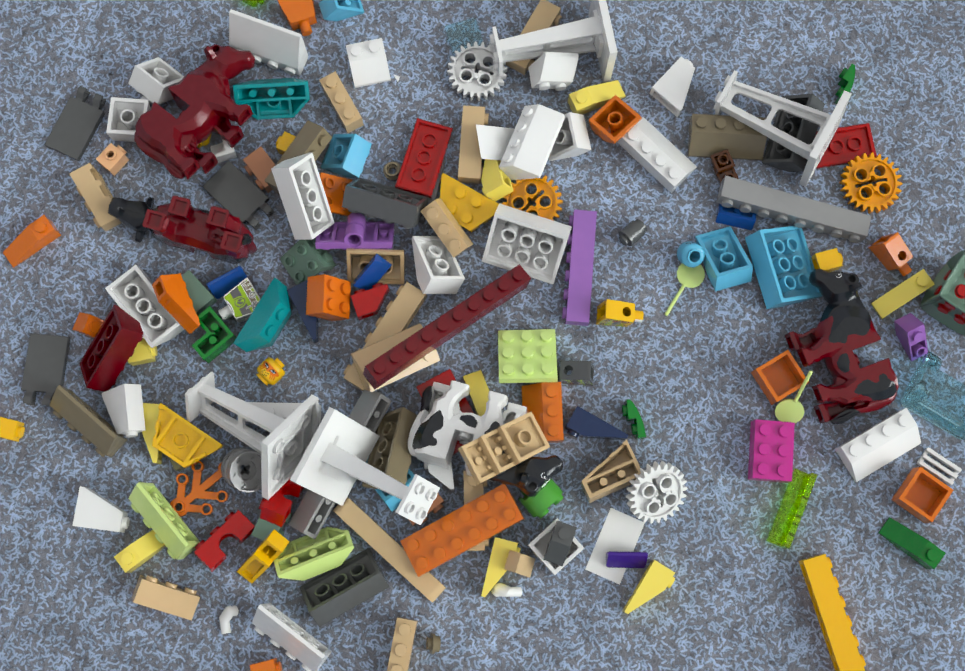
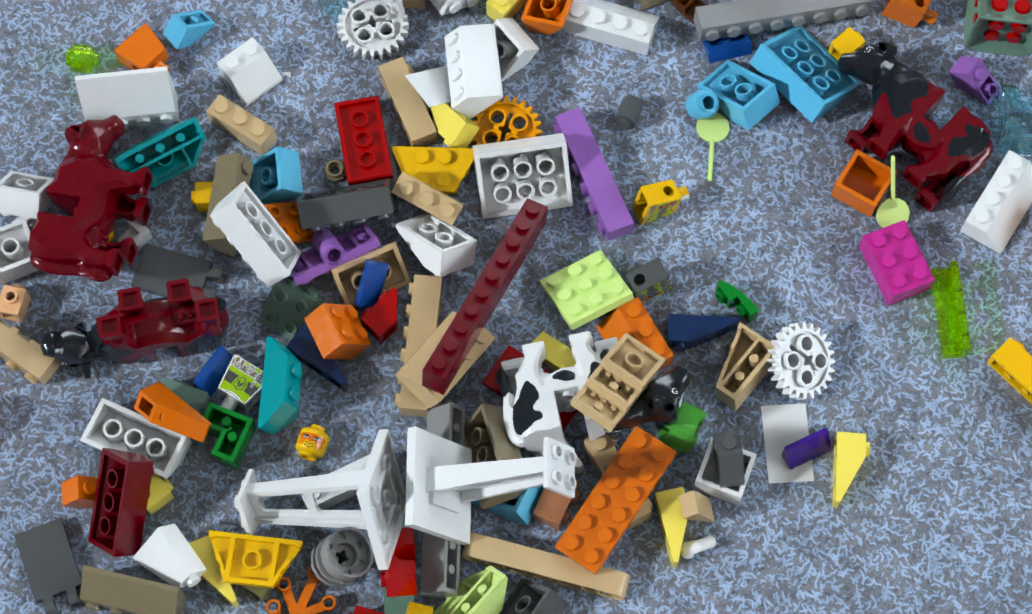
camera: 25 degrees left, 10 degrees down
nougat brick [243,146,275,193] -> none
light yellow slope [871,269,935,319] -> none

